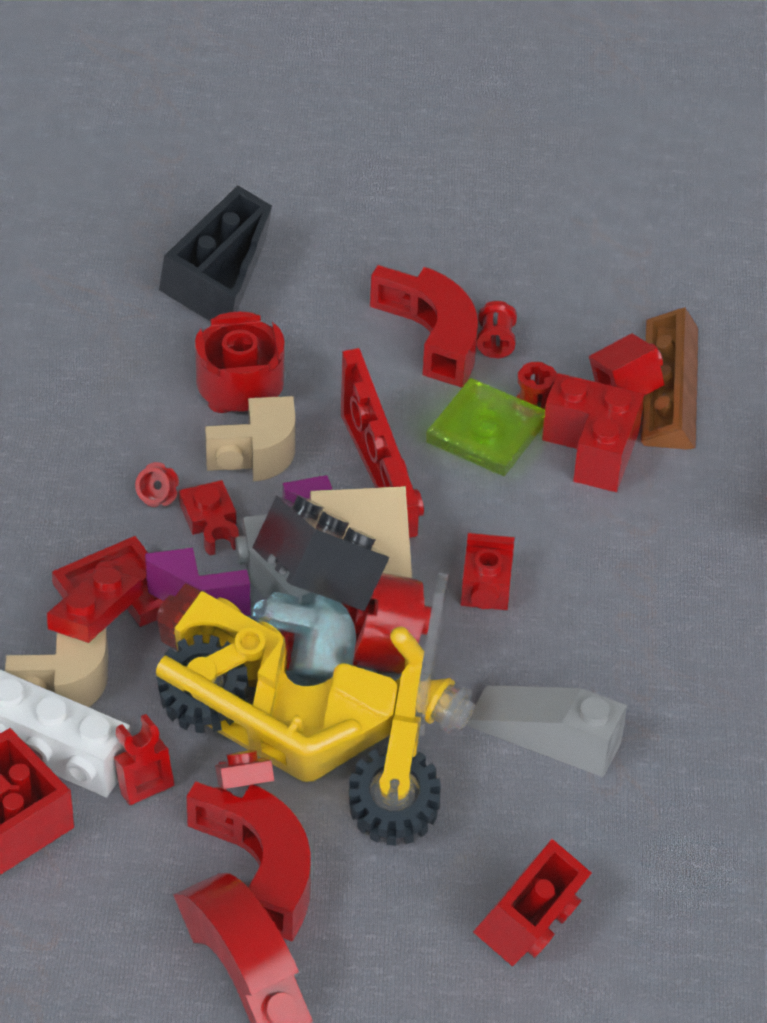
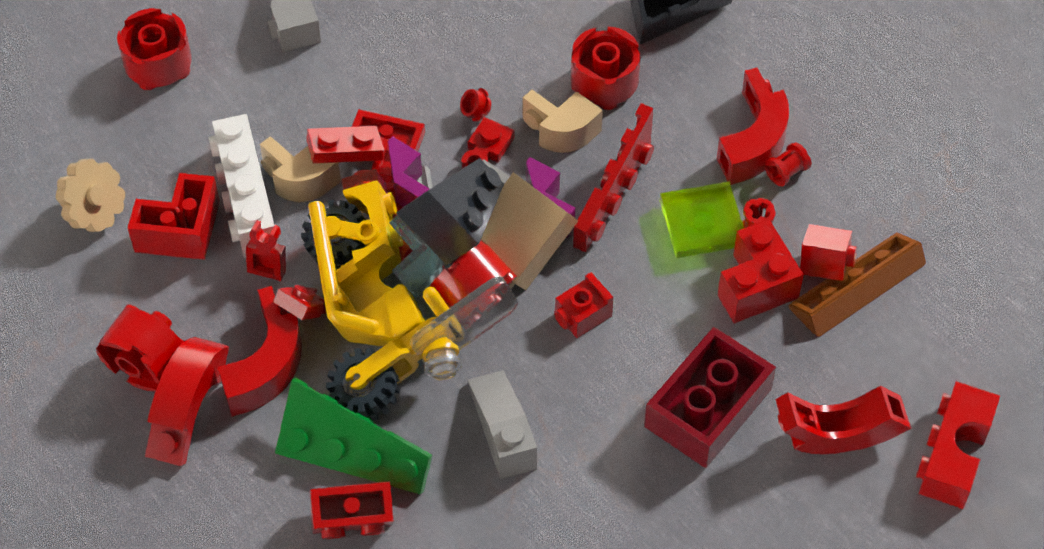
camera: 50 degrees right, 10 degrees up
none -> red brick [96,304,184,392]
none -> green wing [275,378,433,494]
none -> dark red brick [644,326,776,468]

